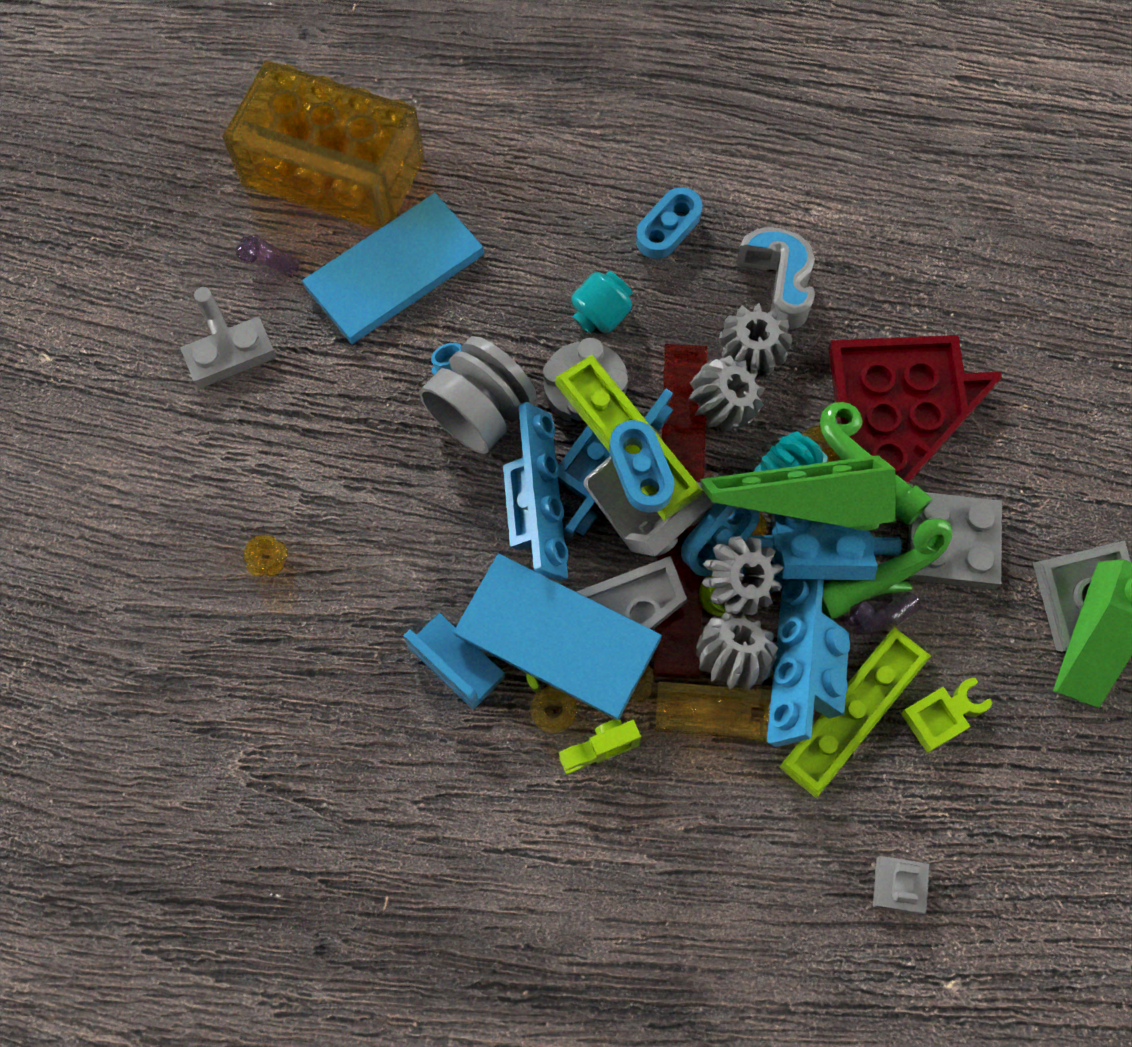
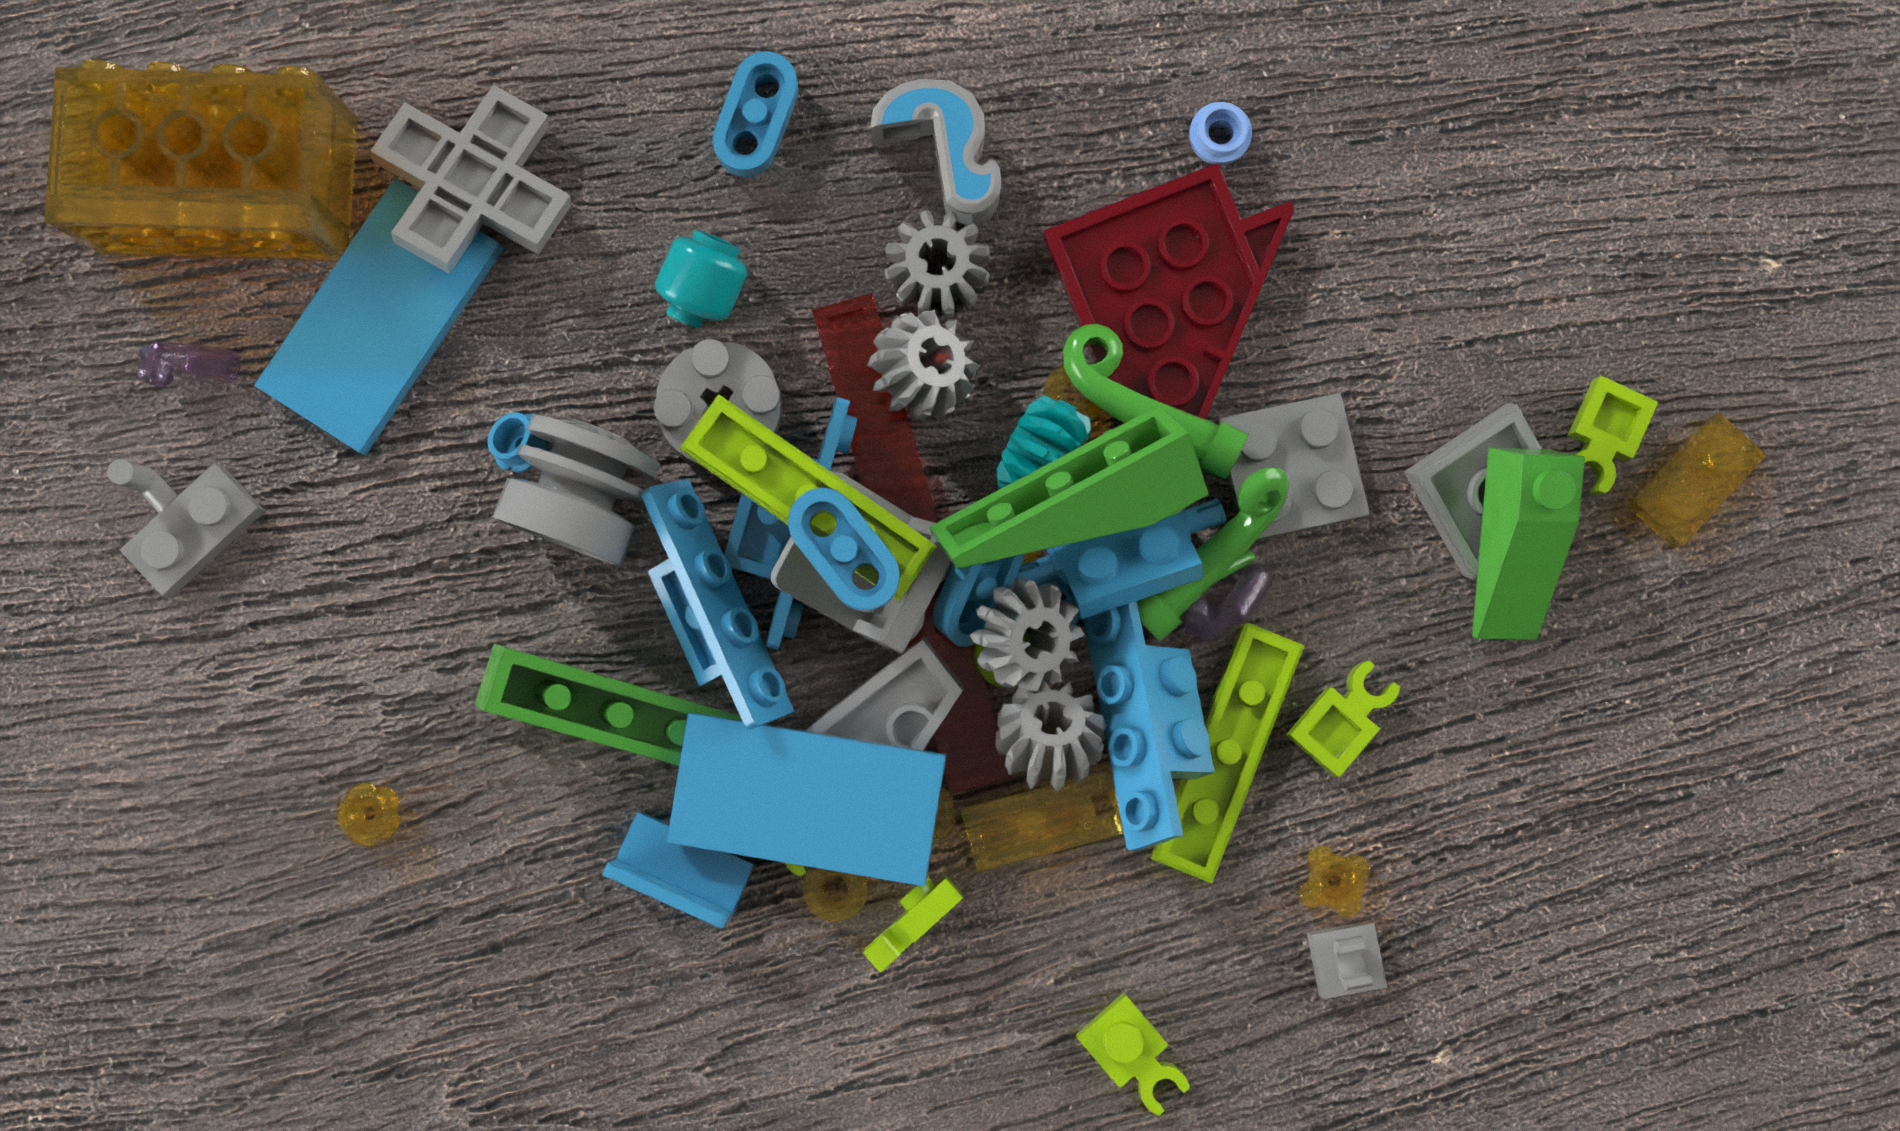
camera: 25 degrees left, 15 degrees up
none -> light grey plate [370,85,571,274]
none -> bright green slope [475,643,742,766]
none -> lime plate [1076,992,1190,1116]
none -> light blue plate [1189,102,1252,165]
none -> clear yellow plate [1299,845,1370,918]

